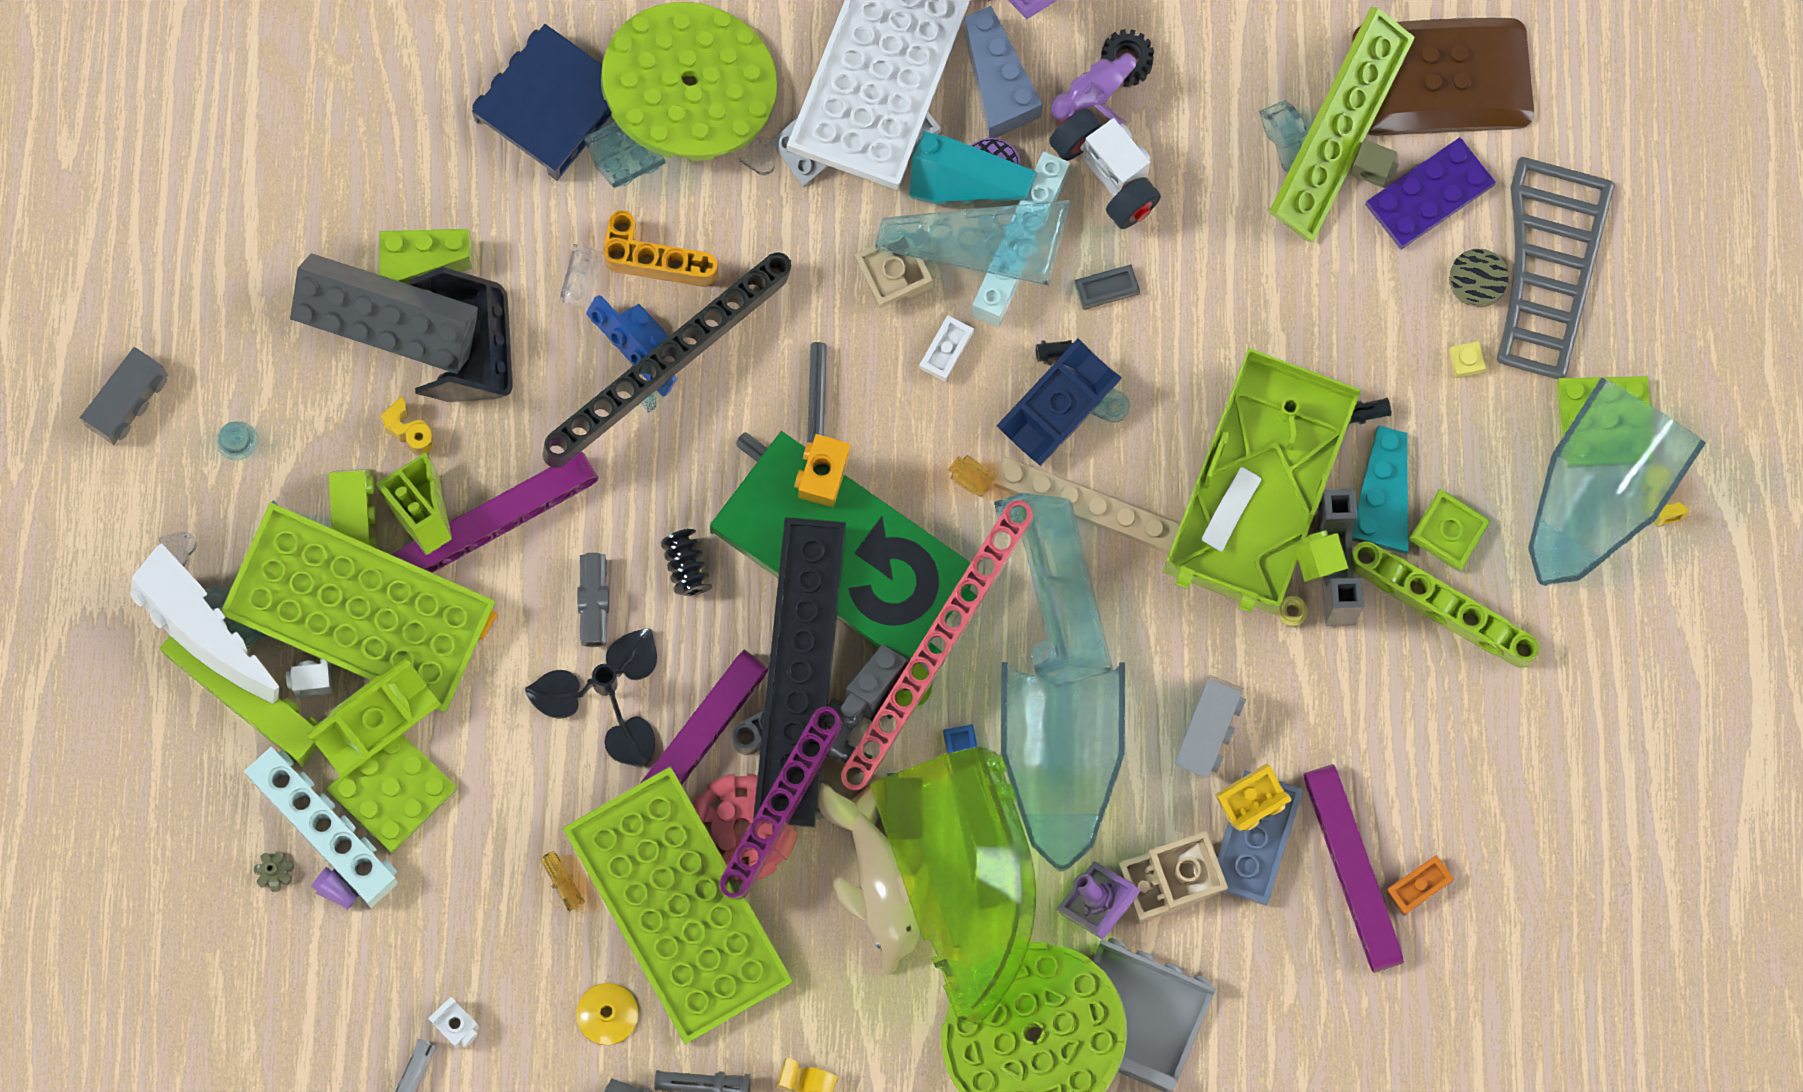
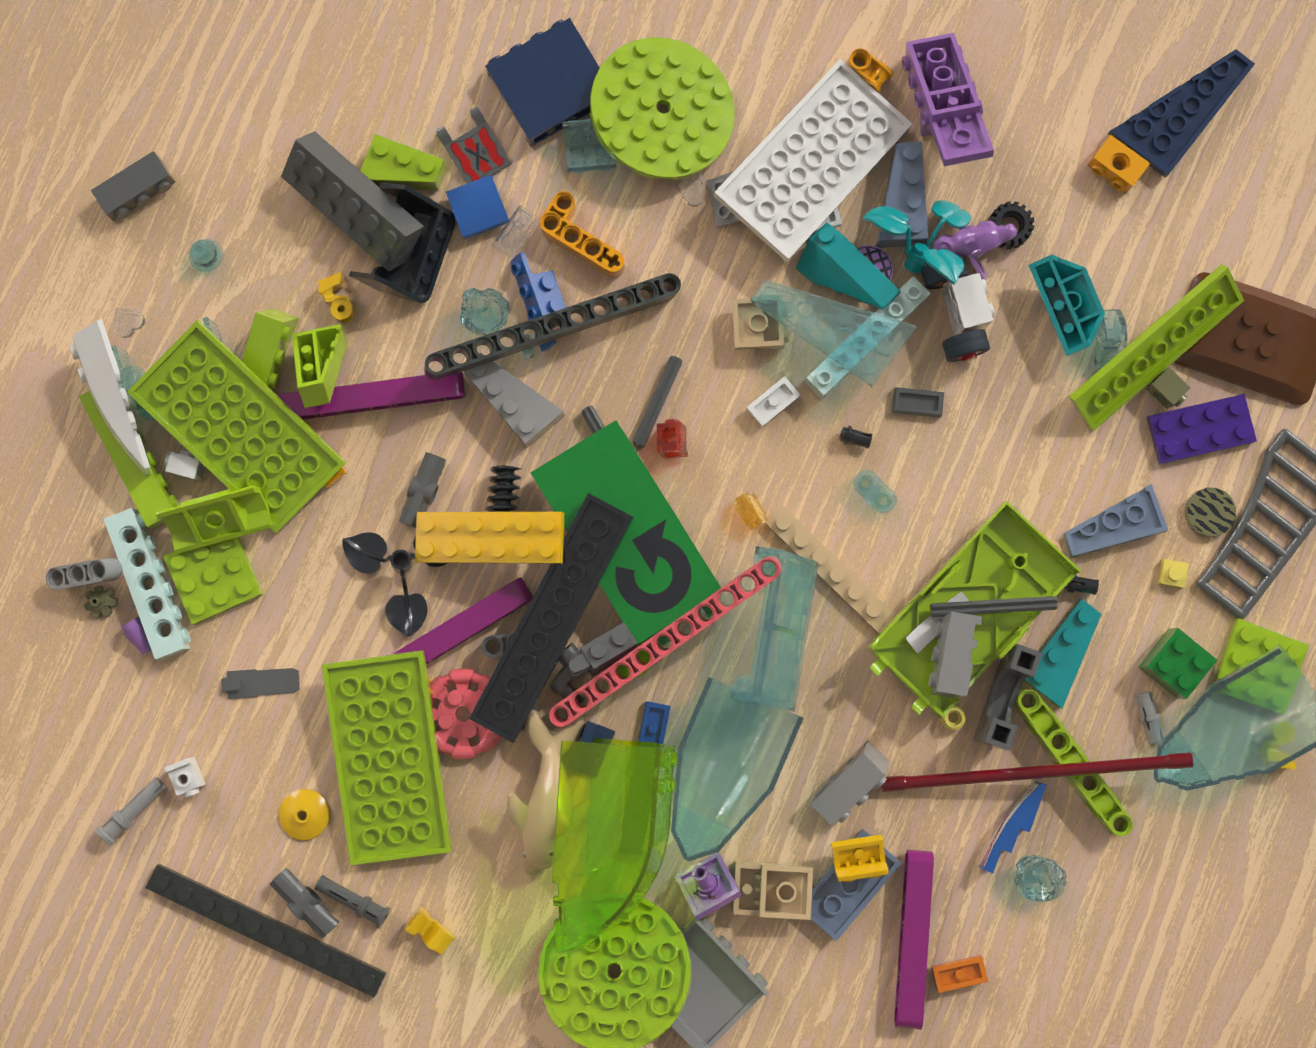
camera: 20 degrees right, 10 degrees up
clear yellow axle [541,851,585,912] -> none
magenta beam [720,706,842,900] -> none
light orange brick [794,434,851,508] -> none
dark blue piece [997,338,1122,467] -> none
lime brick [1294,530,1348,582] -> none
lime plate [1408,488,1491,572] -> none
none -> light grey beam [46,558,122,590]
none -> dark grey piece [222,668,300,699]
none -> yellow plate [415,512,564,564]
none -> flag [436,107,511,184]
none -> blue slope [446,175,510,240]
none -> clear light blue hair [460,288,510,335]
none -> light grey wedge [463,352,565,448]
none -> clear red brick [657,419,688,459]
none -> teal plant [863,200,971,285]
none -> dark red piece [882,752,1194,792]
none -> light grey wedge [928,612,982,699]
none -> dark grey axle [930,596,1058,617]
none -> blue slope [979,781,1047,873]
none -> clear light blue hair [1014,855,1067,902]
none -> teal wedge [1028,254,1105,356]
none -> sand blue wing [1063,484,1168,558]
none -> light grey pin [1135,691,1165,744]
none -> green brick [1138,628,1217,699]

